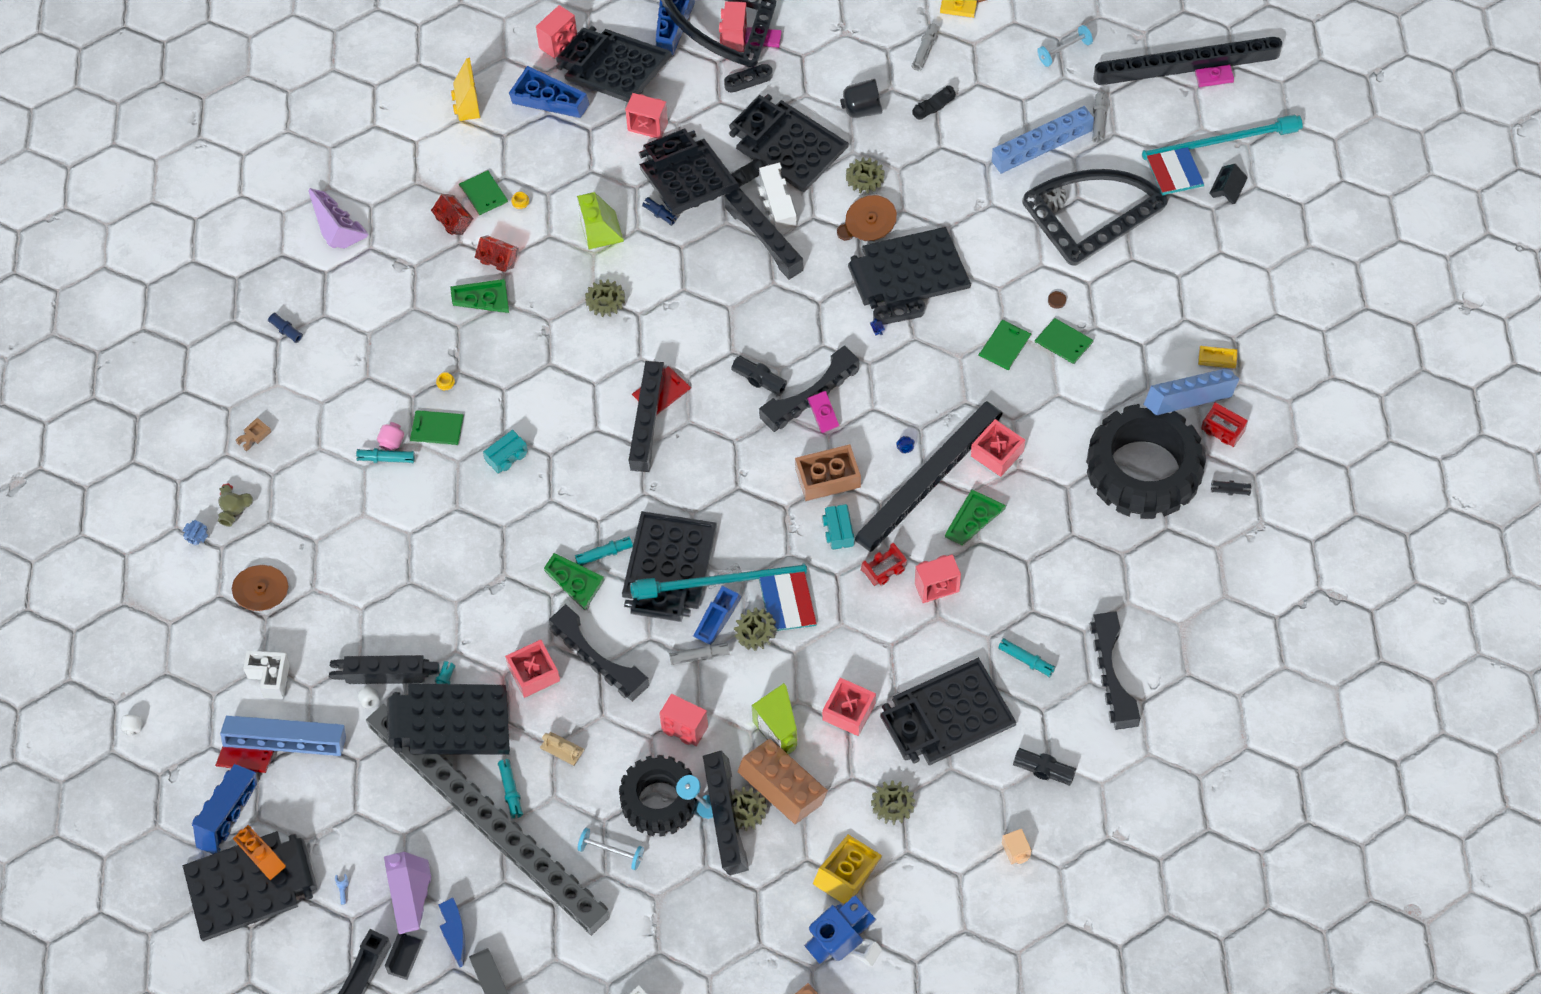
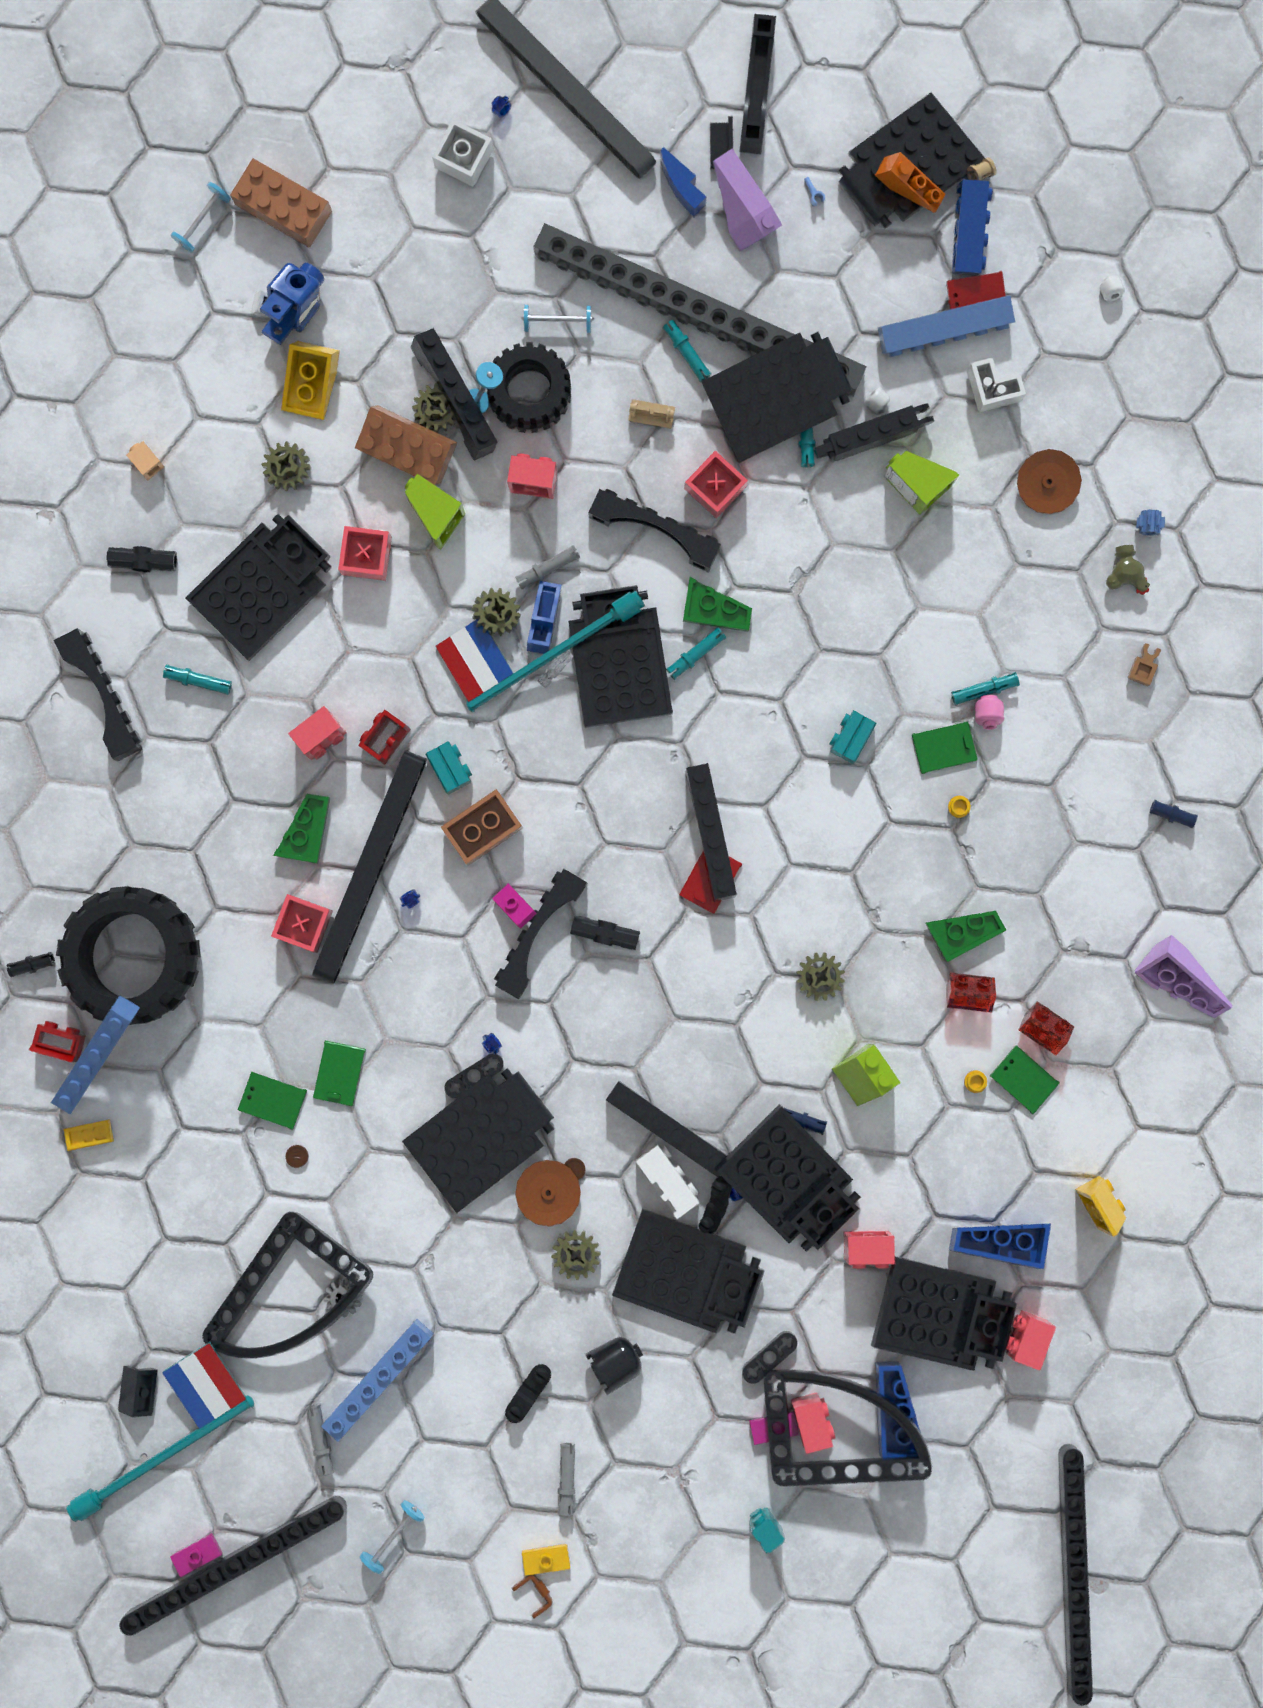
camera: 160 degrees right, 25 degrees up
none -> lime slope [884,451,959,515]
none -> tan bush [967,157,996,181]

